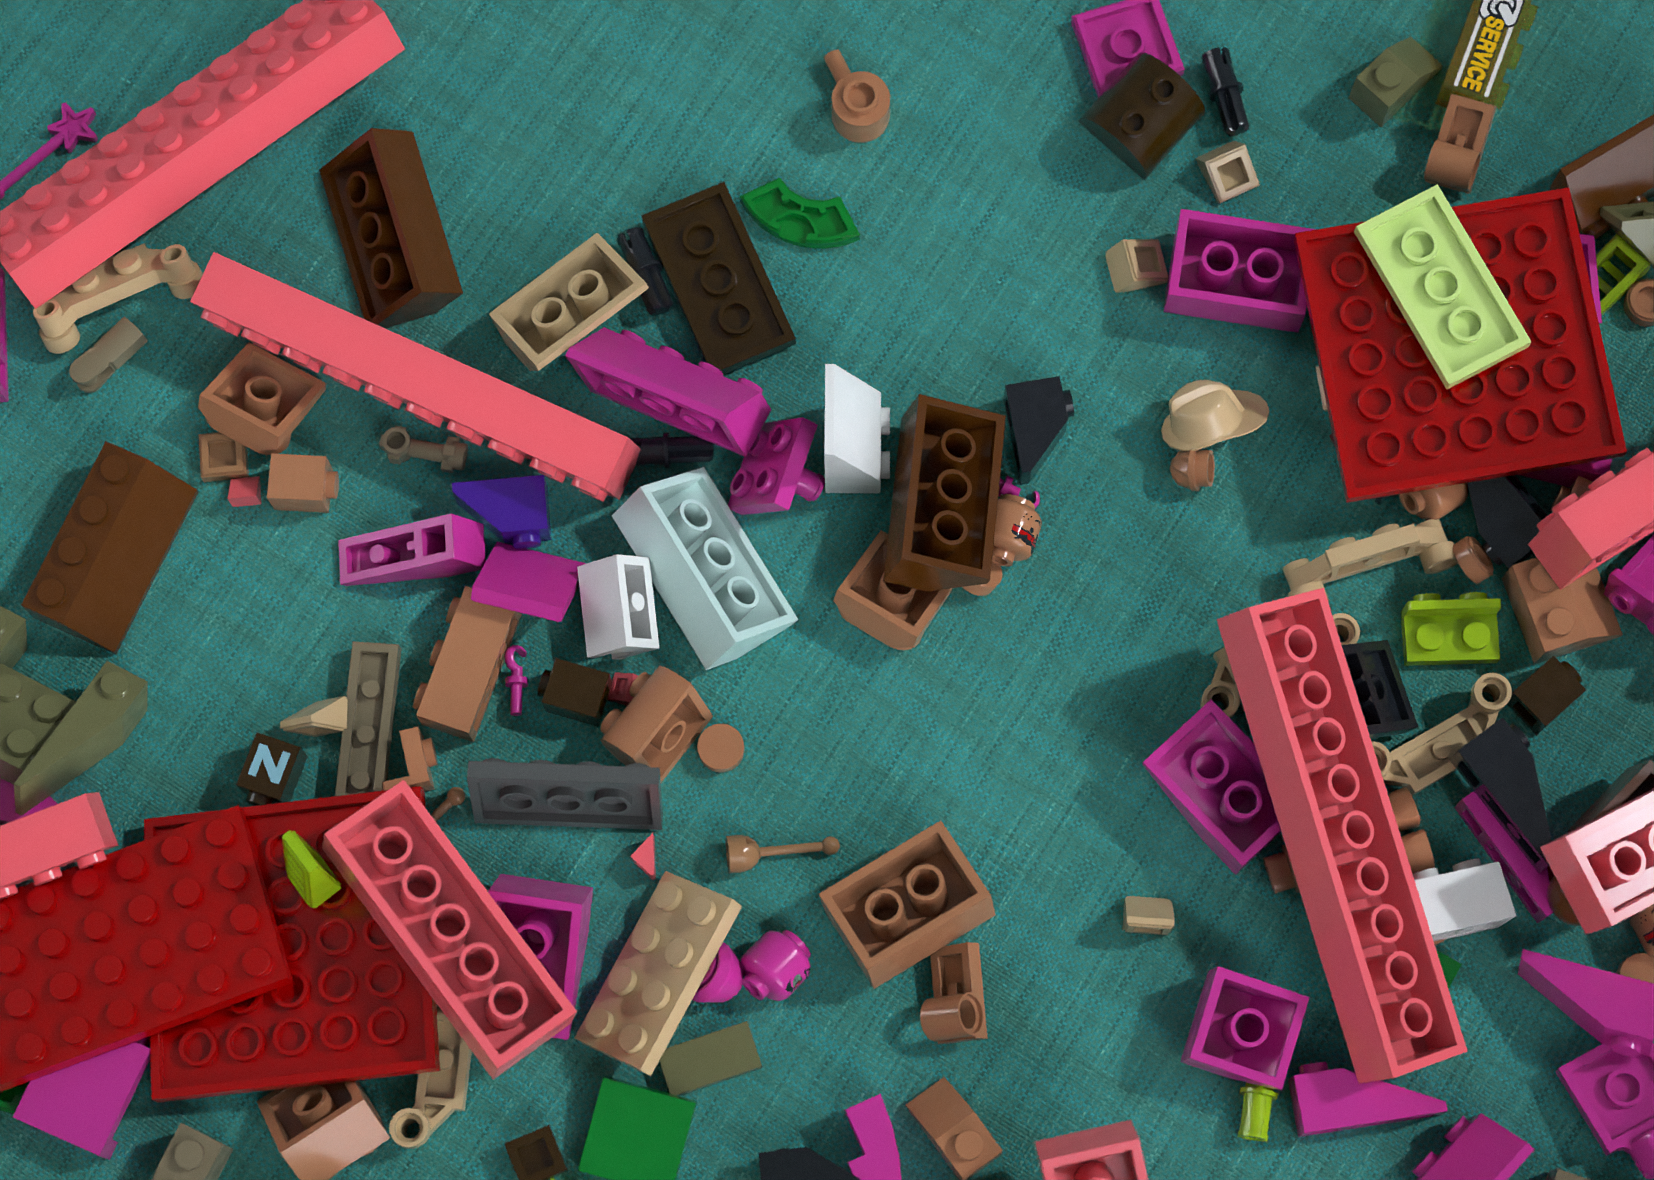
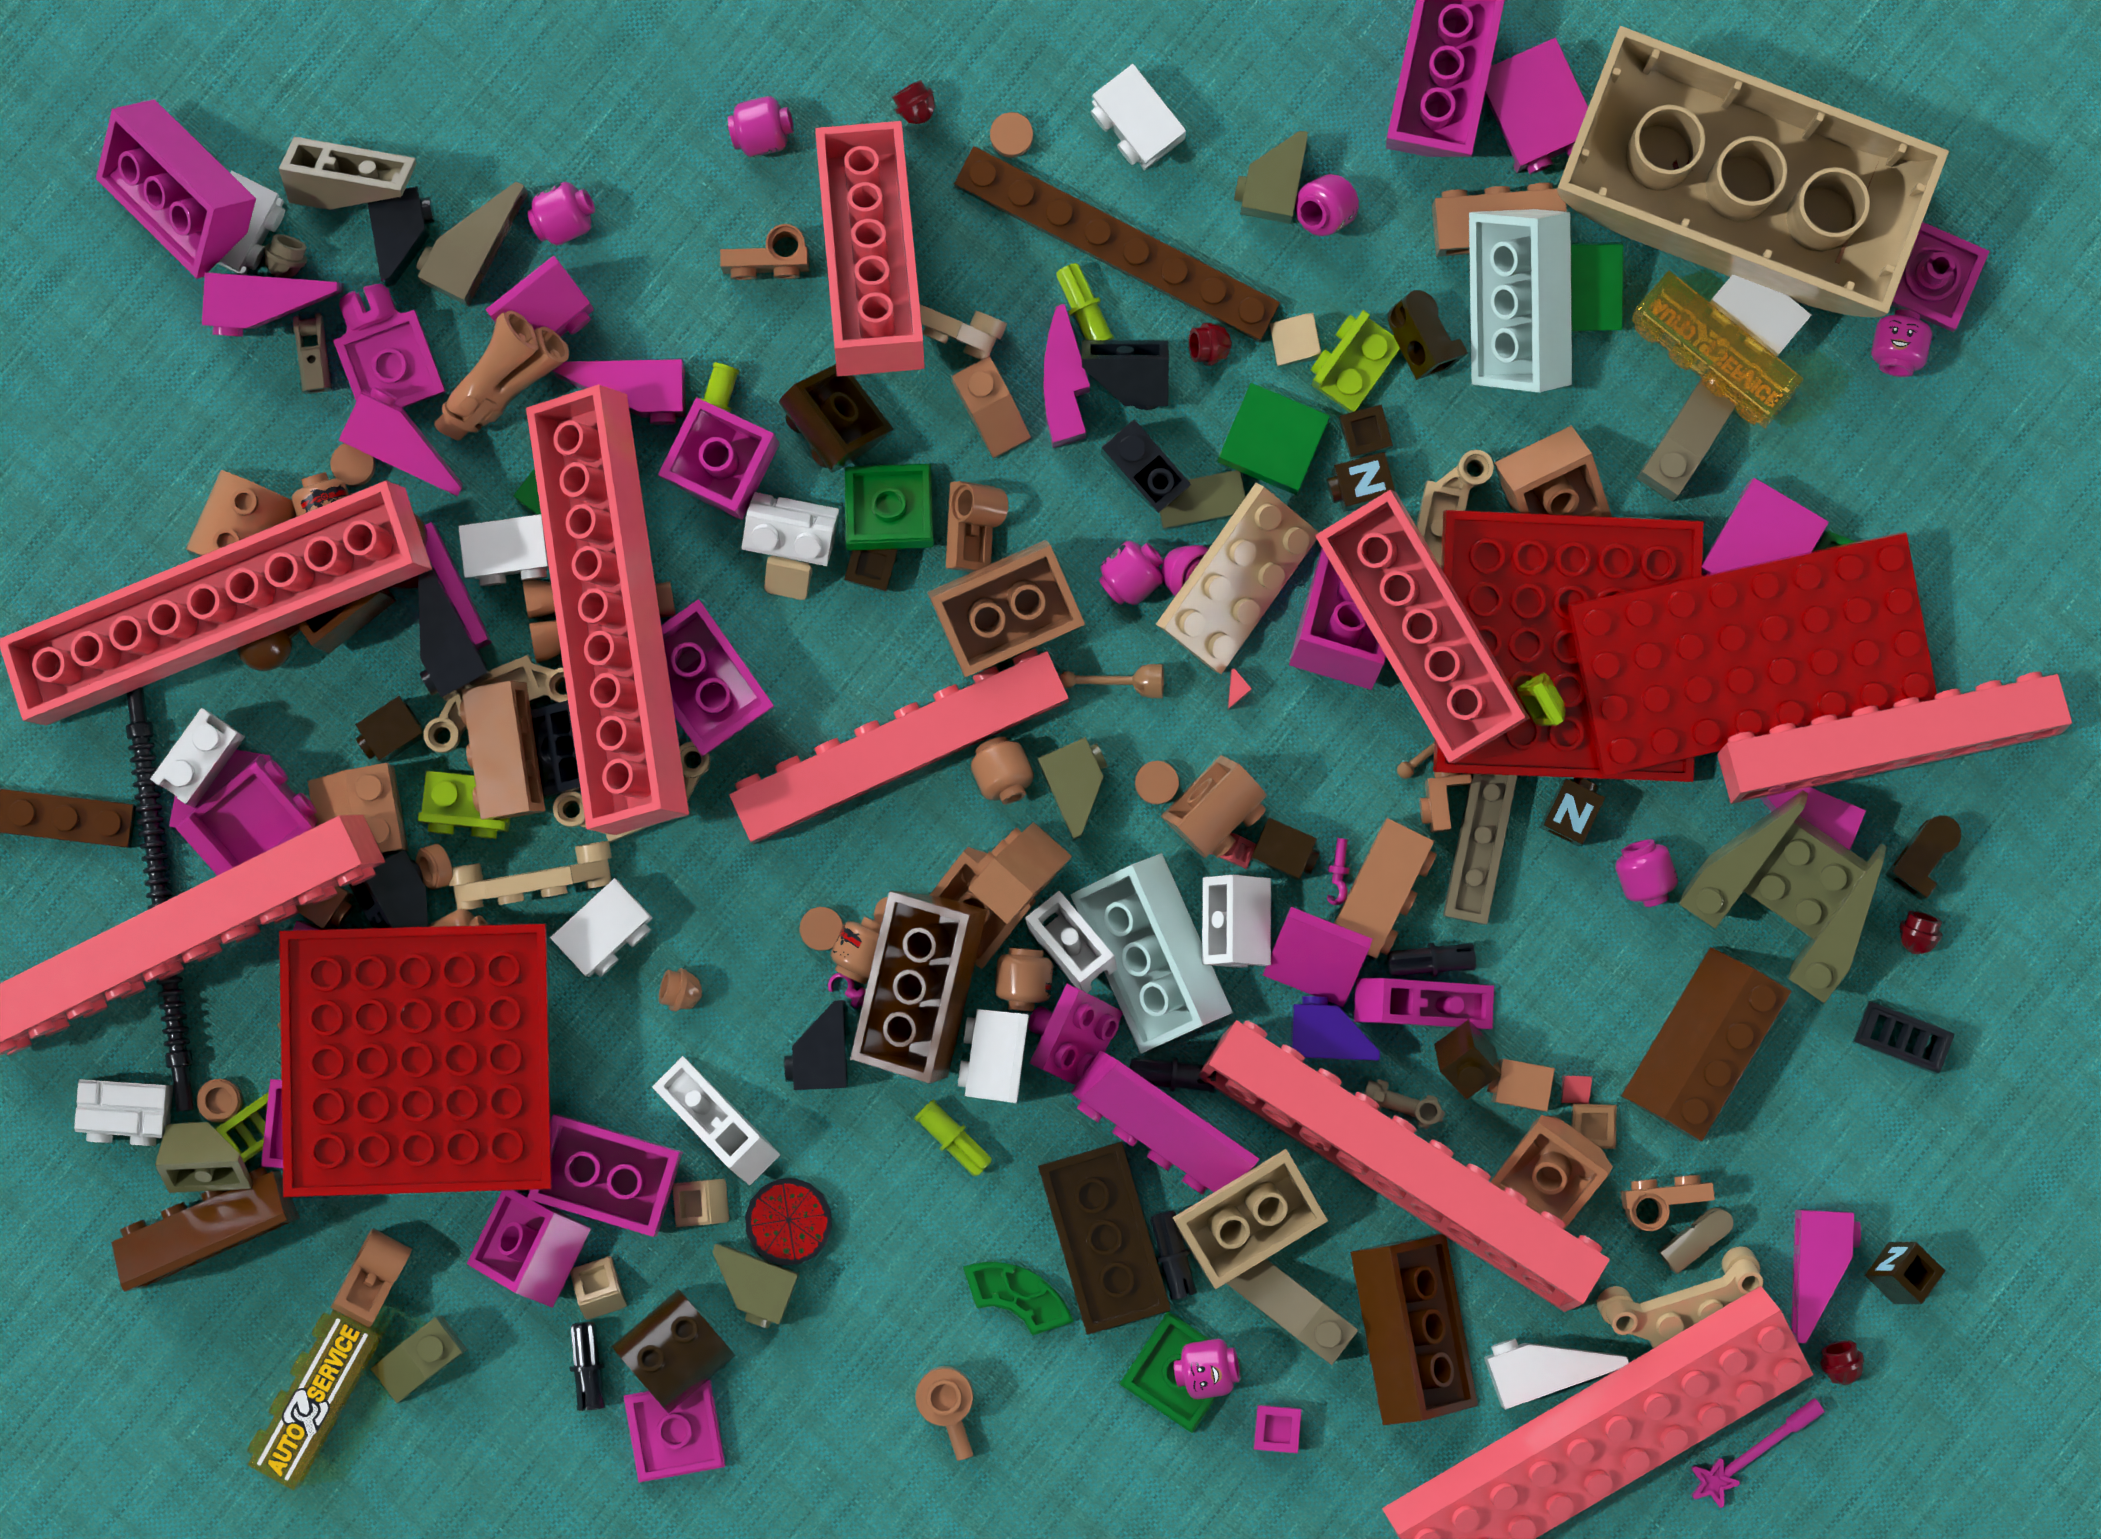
camera: 175 degrees left, 10 degrees up
tan slope [280,696,348,737] -> none
dark grey plate [467,758,663,830] -> none
tan piece [1161,380,1269,451] -> none
yellowish green plate [1354,184,1531,389] -> none
none -> nougat piece [434,311,569,441]
none -> nougat brick [460,681,545,820]
none -> dark pink slope [467,1190,591,1308]
none -> white brick [550,878,653,977]
none -> white slope [652,1056,781,1186]
none -> olive slope [712,1243,800,1329]
none -> coral brick [729,648,1069,844]
none -> white brick [742,492,839,566]
none -> tile [745,1178,832,1265]
none -> dark brown brick [779,364,894,473]
none -> nougat tile [800,907,843,951]
none -> dark brown plate [844,549,898,593]
none -> green tile [845,464,933,551]
none -> lime axle [914,1099,992,1176]
none -> nougat brick [968,822,1072,924]
none -> nougat head [971,737,1034,805]
none -> nougat head [994,947,1053,1011]
none -> white brick [1025,891,1117,993]
none -> olive slope [1038,737,1108,840]
none -> black slope [1101,419,1191,514]
none -> green tile [1119,1311,1240,1433]
none -> dark pink head [1174,1339,1240,1399]
none -> dark tan slope [1226,1259,1358,1365]
none -> dark pink plate [1253,1404,1302,1453]
none -> dark brown brick [1327,452,1395,512]
none -> black axle [1387,943,1476,977]
none -> dark brown brick [1434,1019,1501,1100]
none -> white slope [1484,1338,1629,1409]
none -> dark pink head [1616,839,1678,907]
none -> nougat plate [1621,1175,1715,1231]

